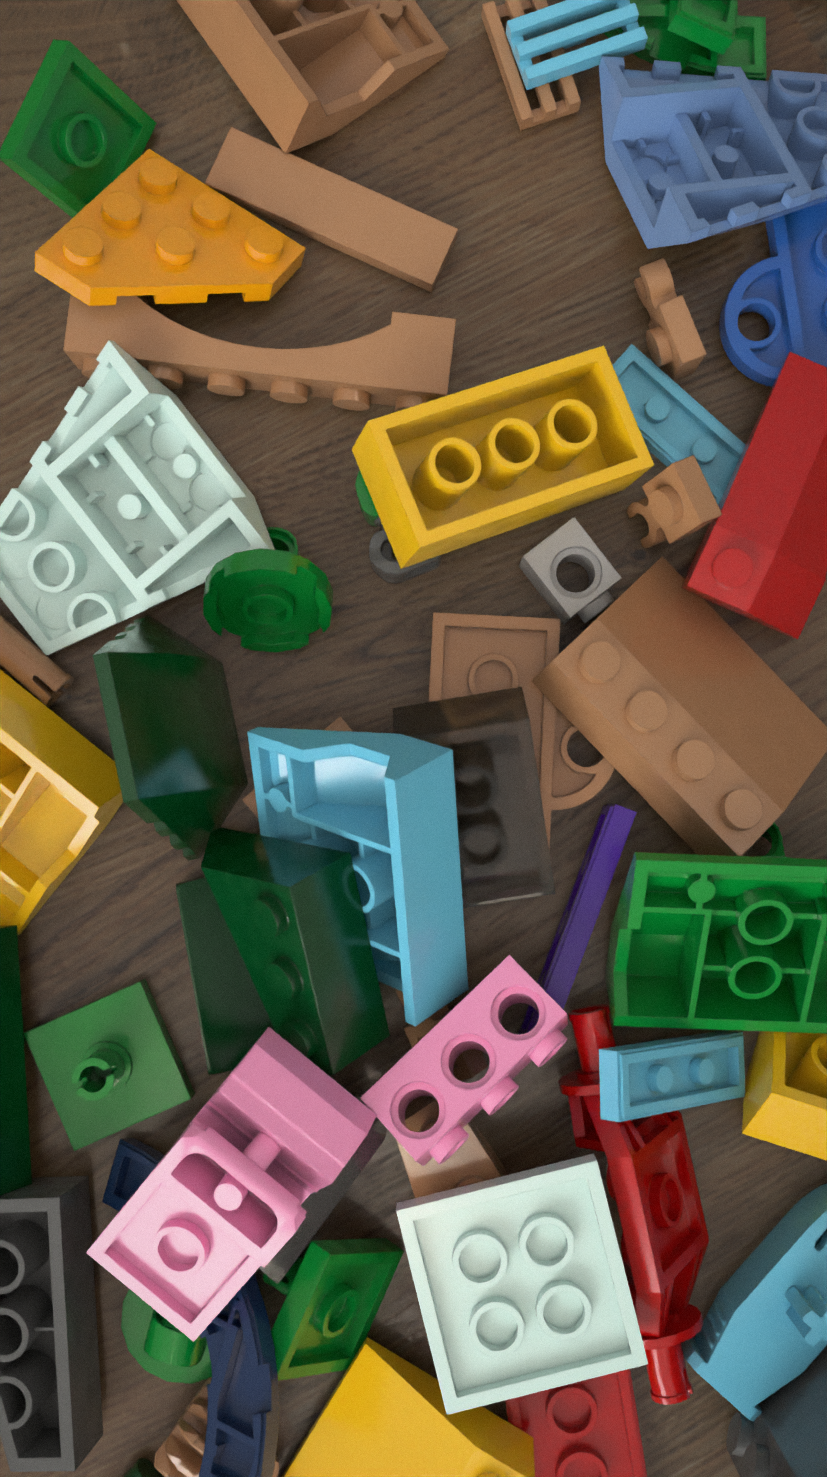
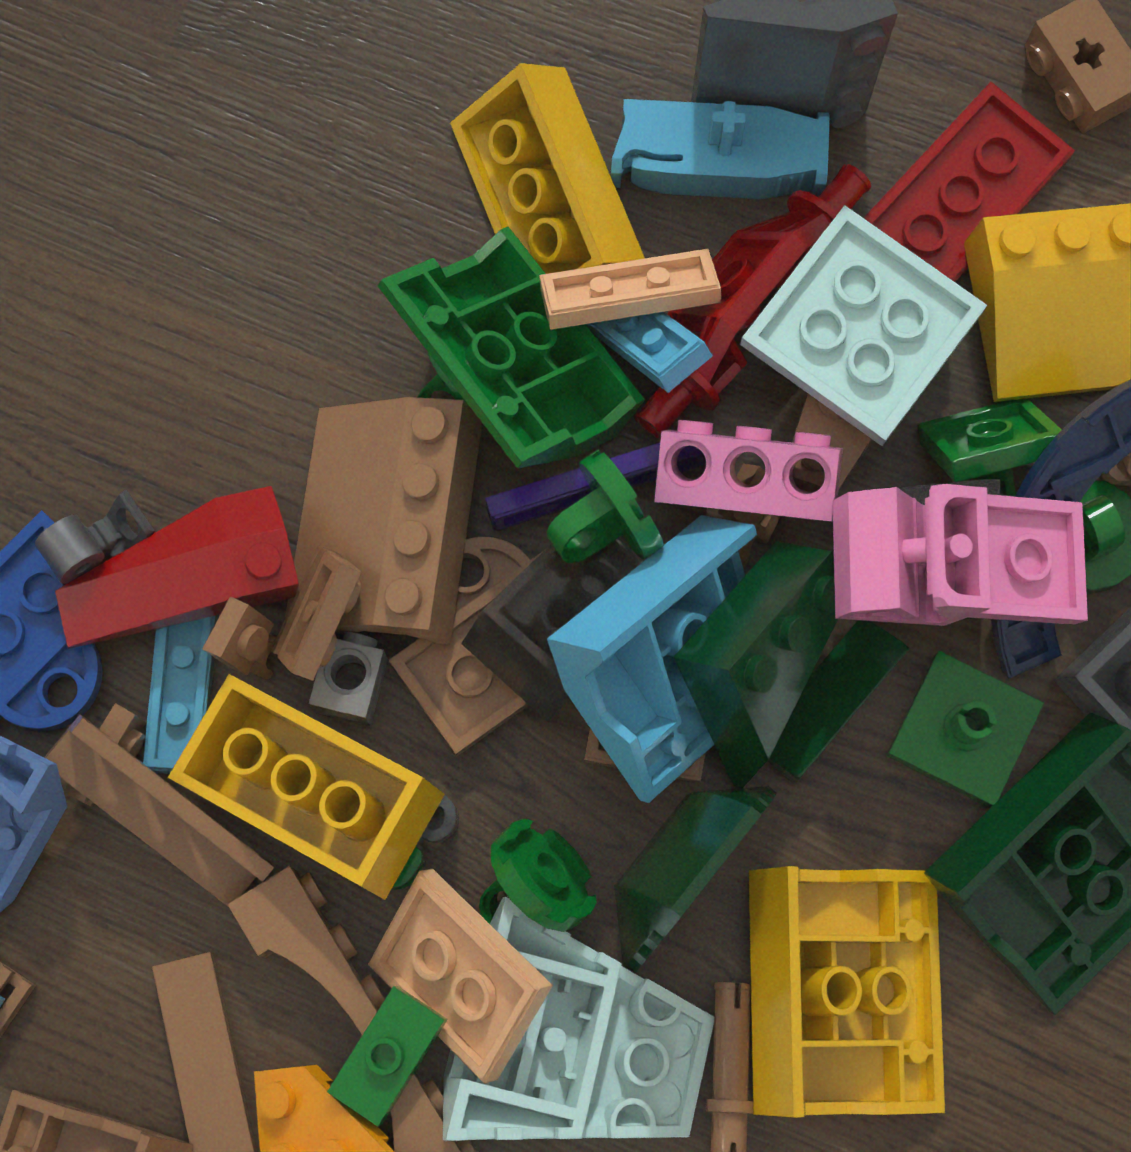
camera: 135 degrees left, 10 degrees down
none -> medium nougat fence [44,714,274,907]
none -> medium nougat plate [271,545,361,681]
none -> green plate [327,986,448,1127]
none -> light nougat tile [368,869,553,1084]
none -> light nougat tile [539,249,721,330]
none -> green tile [547,449,664,563]

